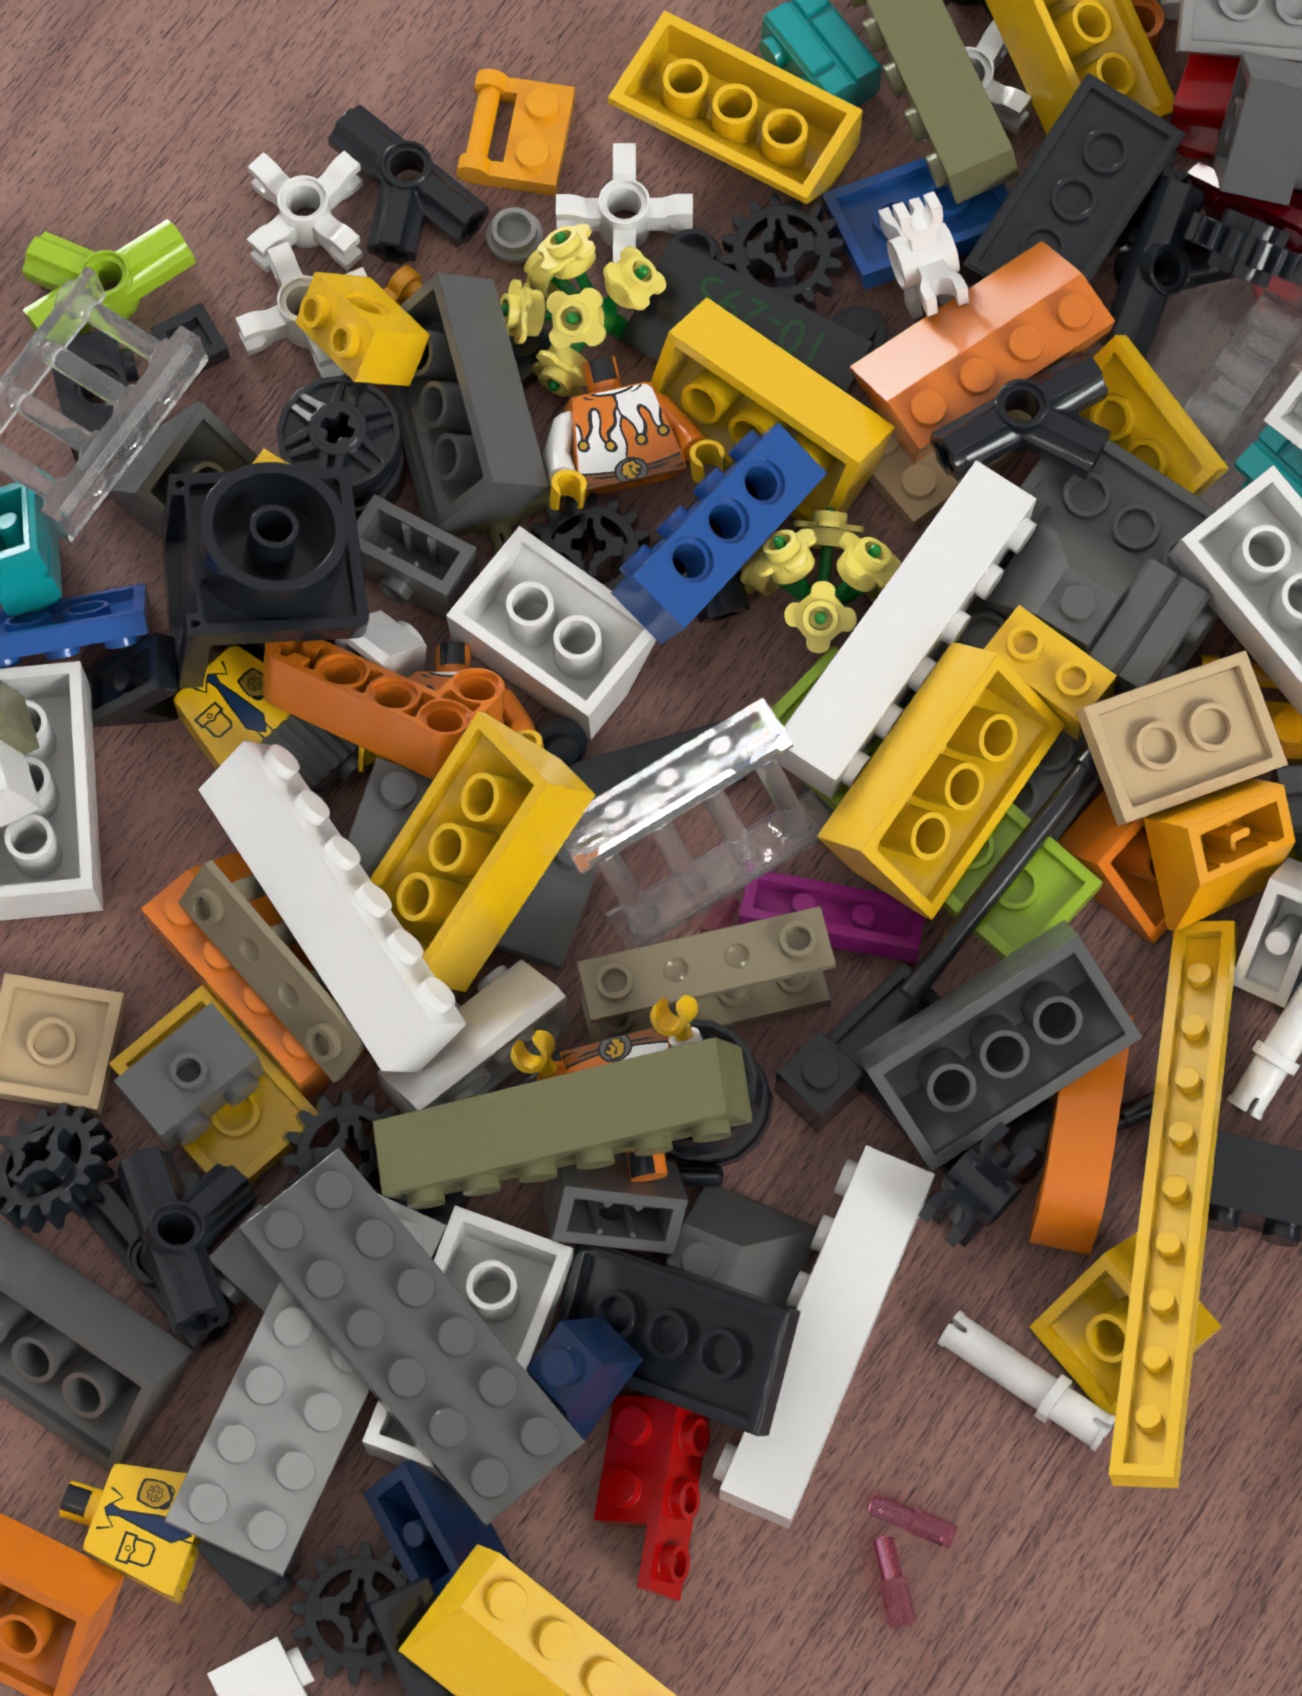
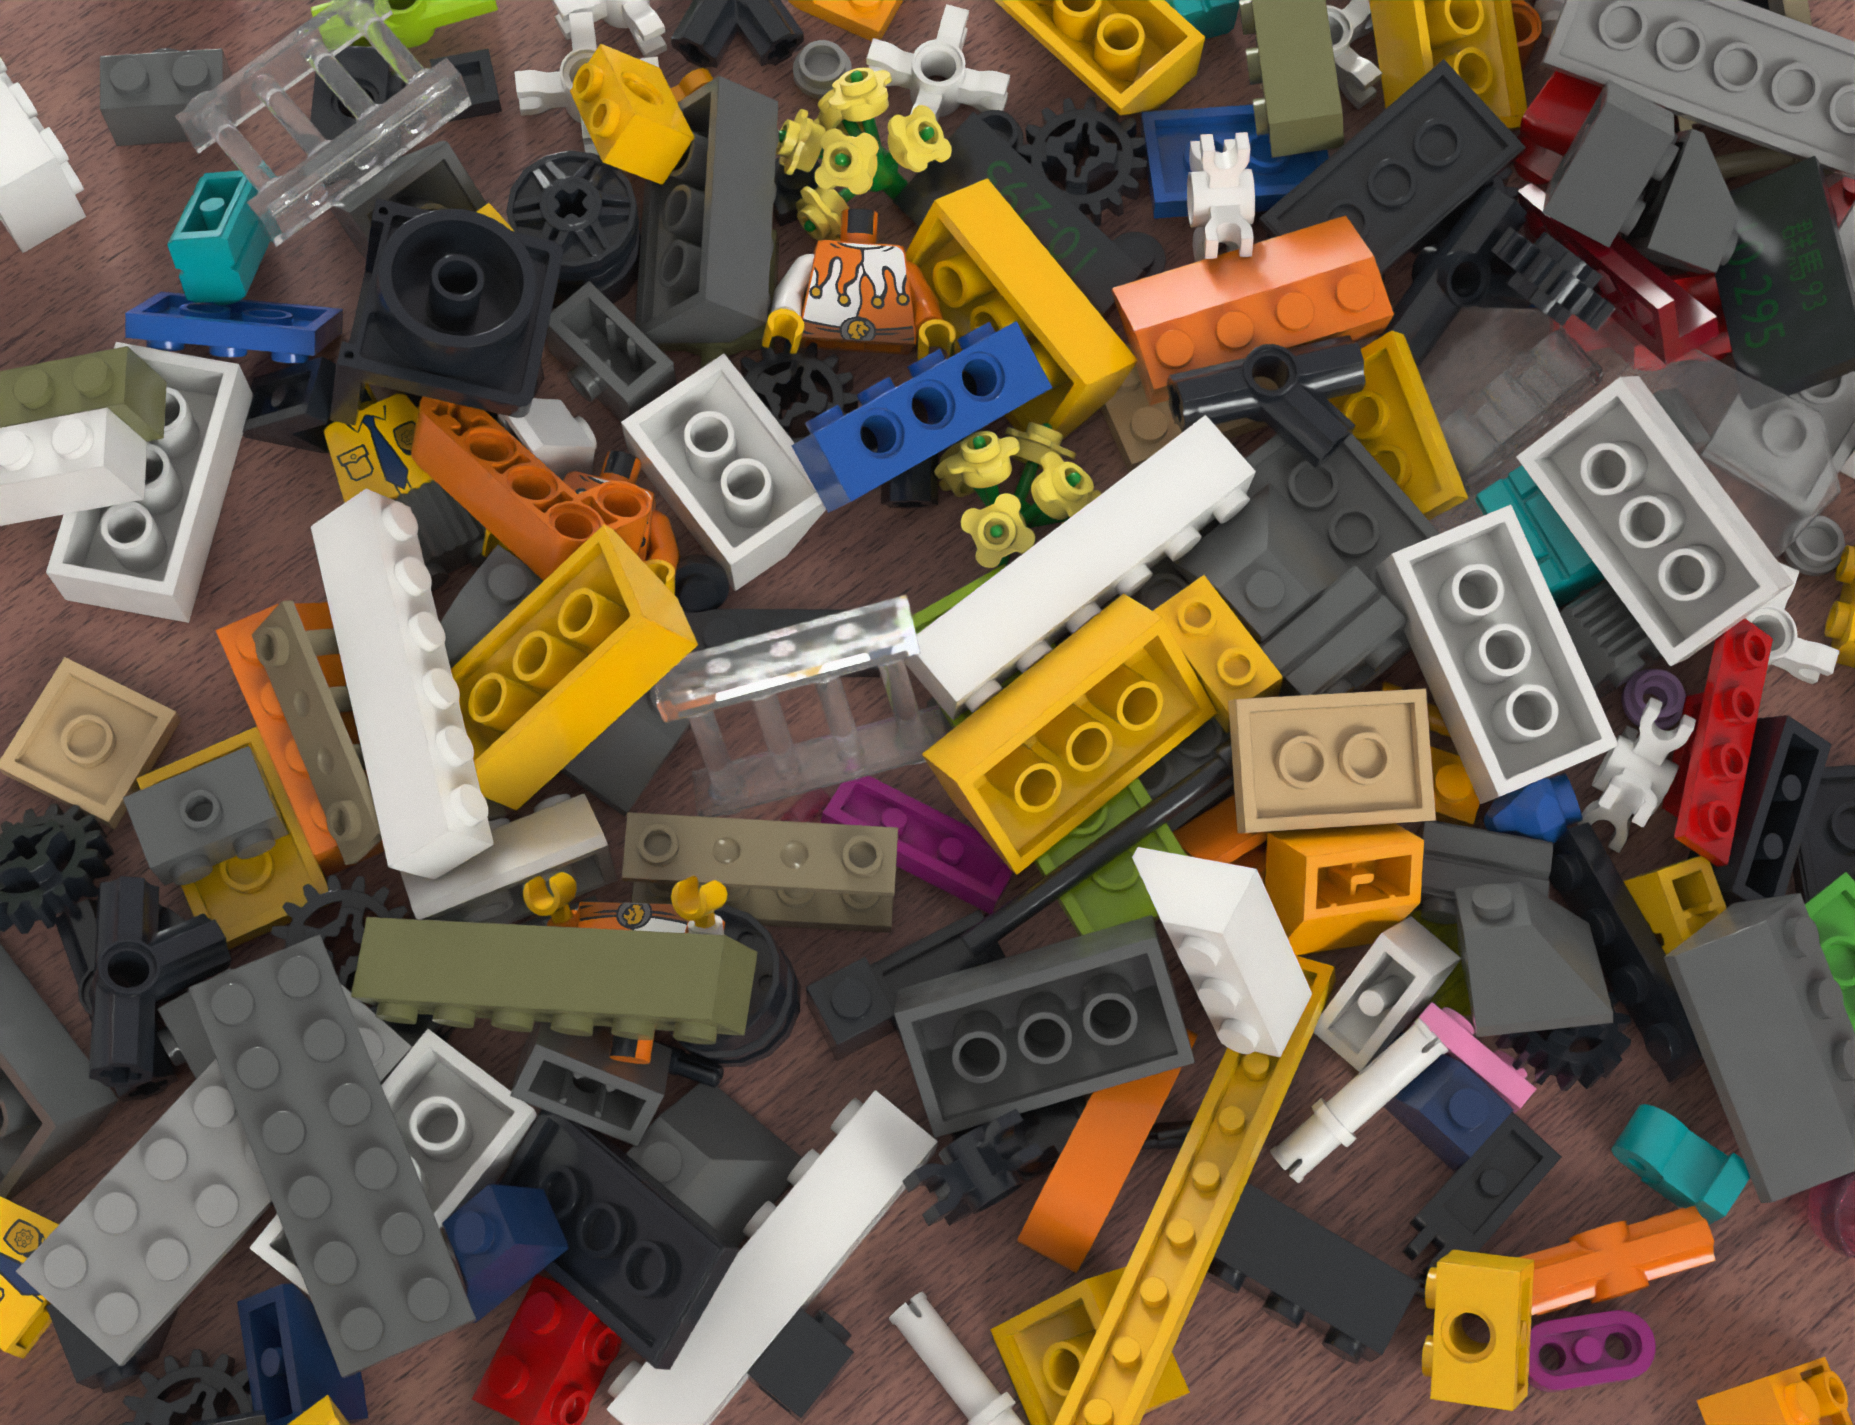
camera: 10 degrees right, 0 degrees up
none -> black brick [747,1308,854,1424]
none -> white slope [1132,847,1312,1057]

